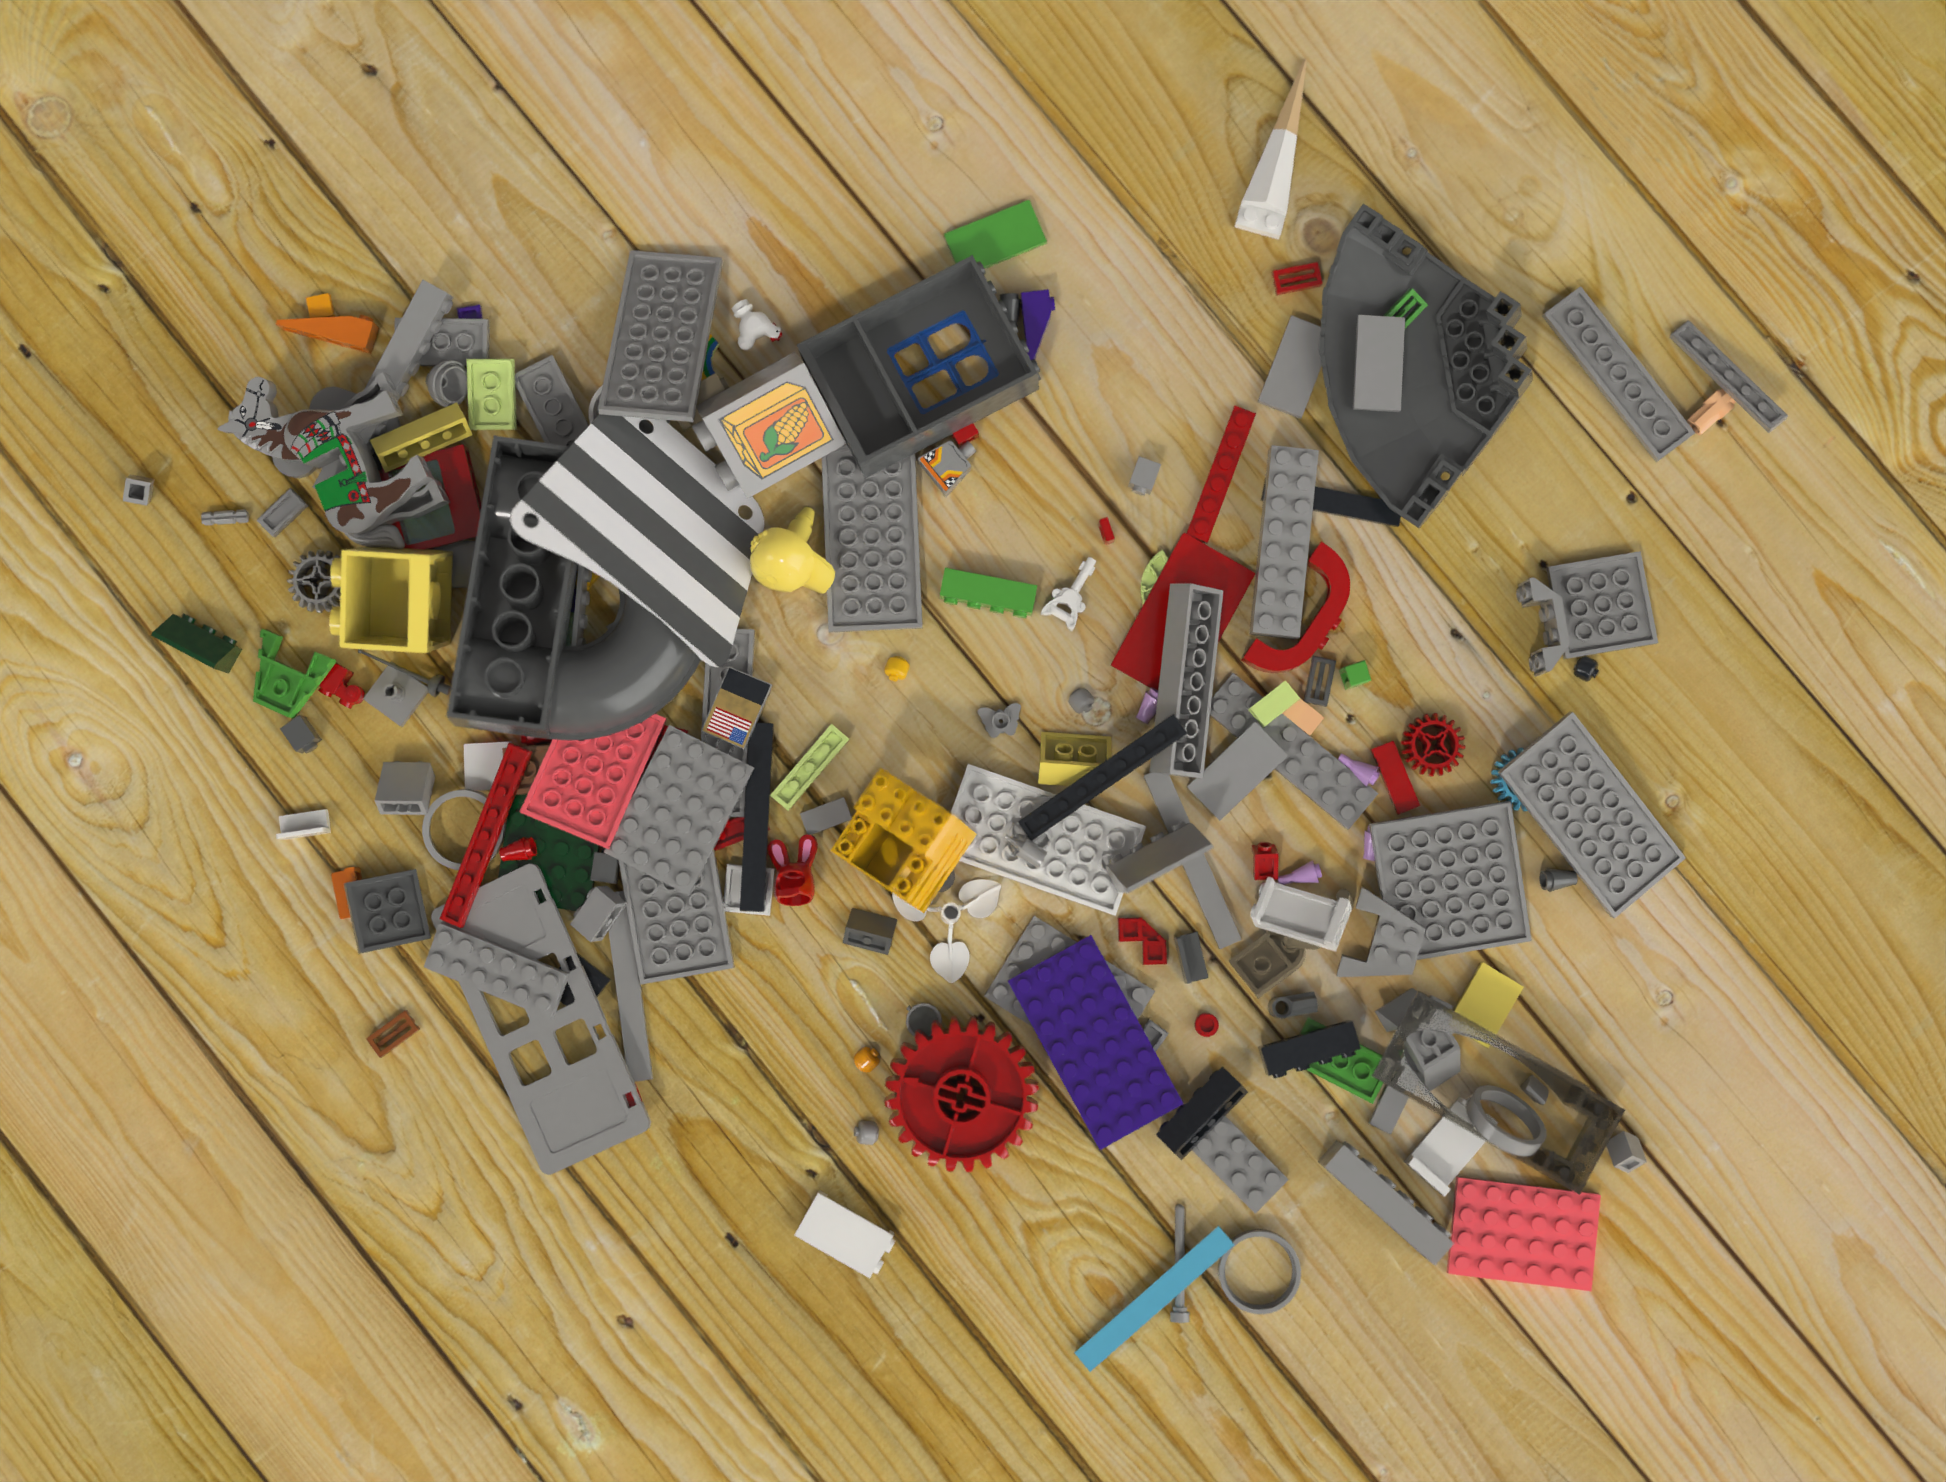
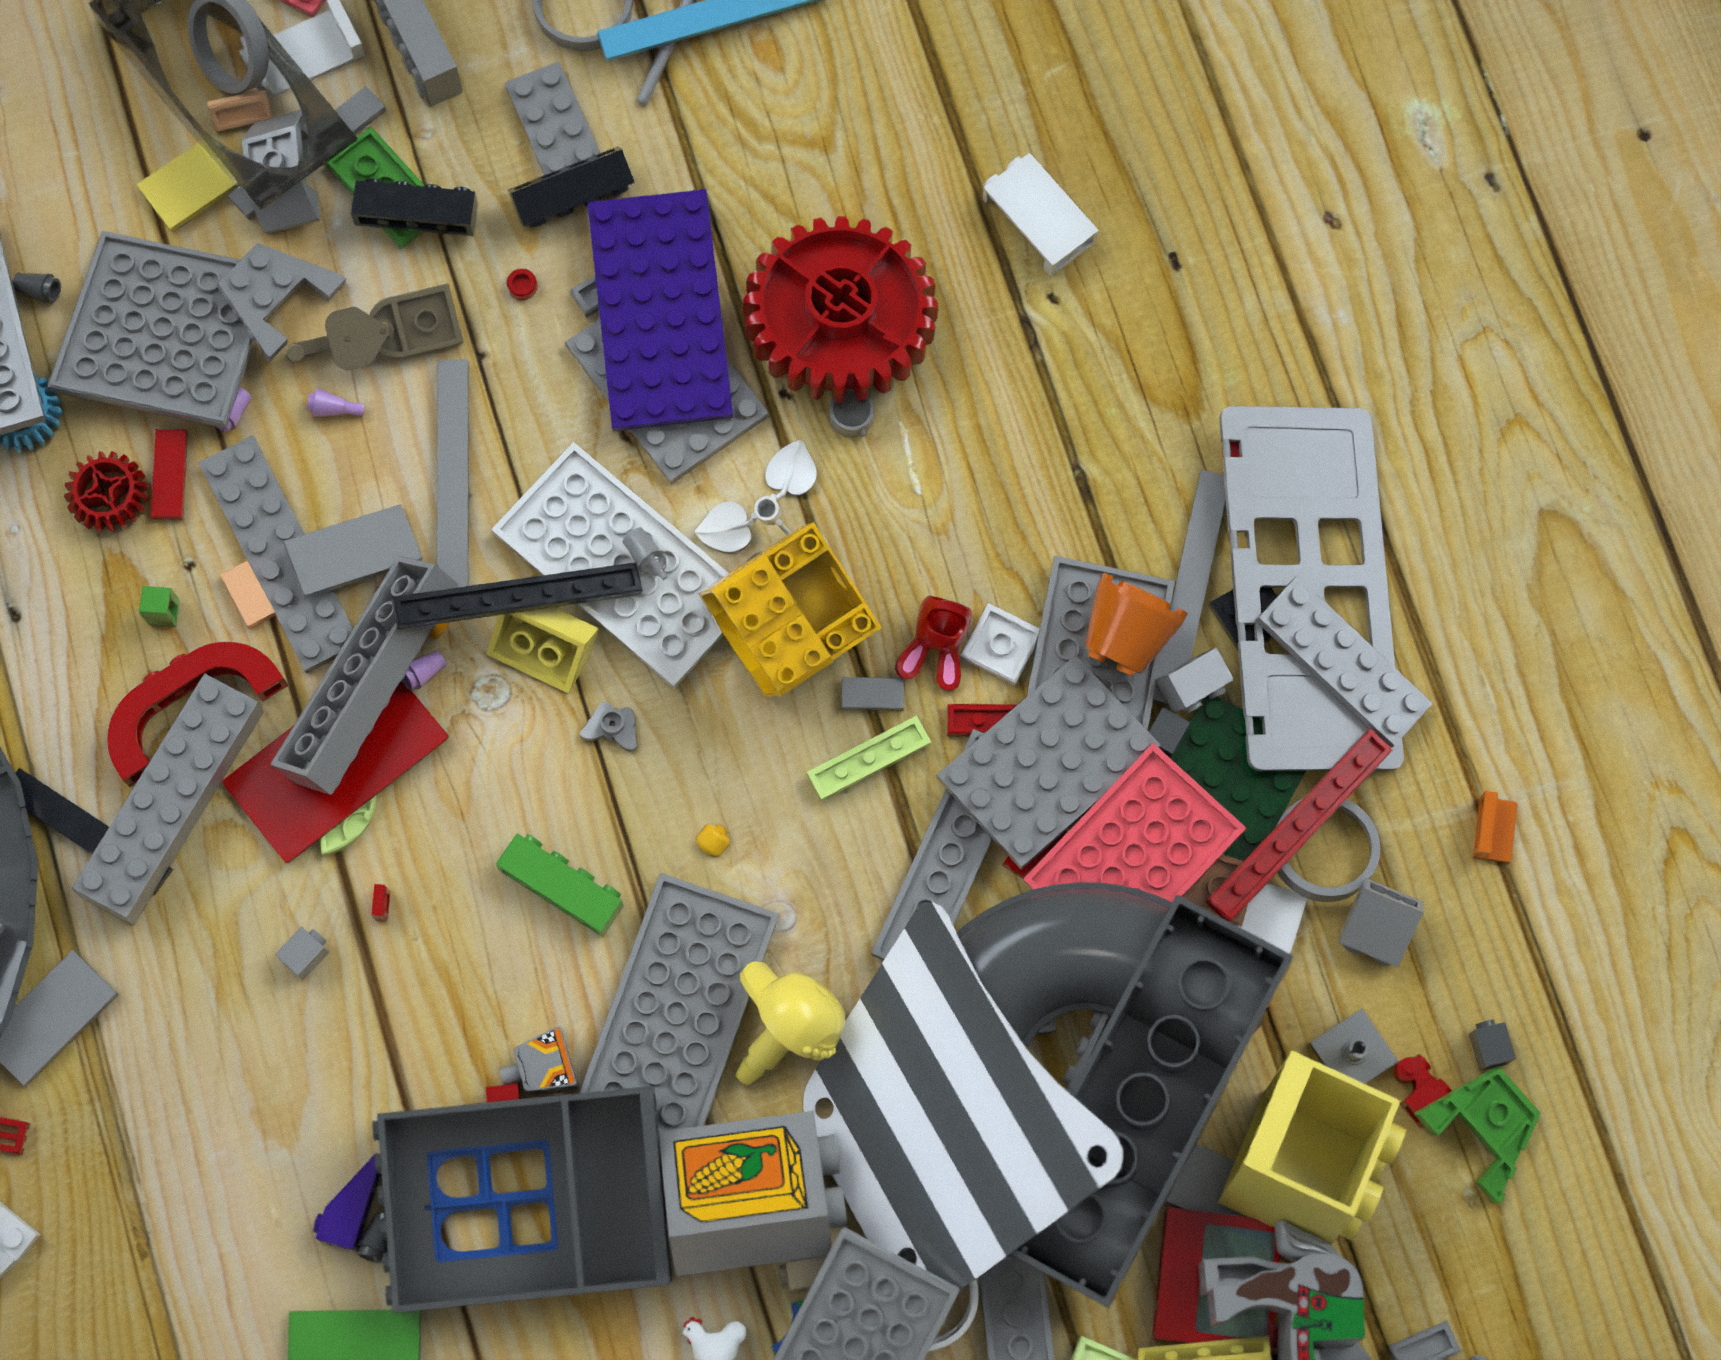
camera: 160 degrees left, 10 degrees down
dark green slope [151,613,242,674] -> none
white panel [276,809,331,840] -> none
light grey gear [287,549,341,613] -> none
dark grey plate [344,869,431,954] -> none
dark grey sword [358,649,451,697] -> none
dark orange tile [366,1010,420,1058] -> none
red cone [499,837,537,861] -> none
tile [701,666,773,750] -> none
black tile [740,723,774,912] -> none
dark grey panel [843,908,897,955] -> none
light orange piece [854,1046,880,1073] -> none
light grey piece [854,1120,879,1145] -> none
white piece [1041,557,1096,632] -> none
light grey piece [1068,688,1094,713] -> none
light grey slope [1105,821,1214,893] -> none
red tile [1118,917,1167,965] -> none
dark grey panel [1174,932,1209,984] -> none
red plate [1186,406,1256,544] -> none
yellowish green tile [1248,680,1300,728] -> none
white panel [1250,876,1352,951] -> none
red bracket [1252,842,1279,880] -> none
dark grey piece [1268,991,1318,1018] -> none
dark grey tile [1303,656,1336,707] -> none
lavender cone [1338,754,1380,787] -> none
light grey slope [1520,1075,1549,1105] -> none
none -> light nougat tile [208,89,274,132]
none -> orange cone [1085,573,1188,677]

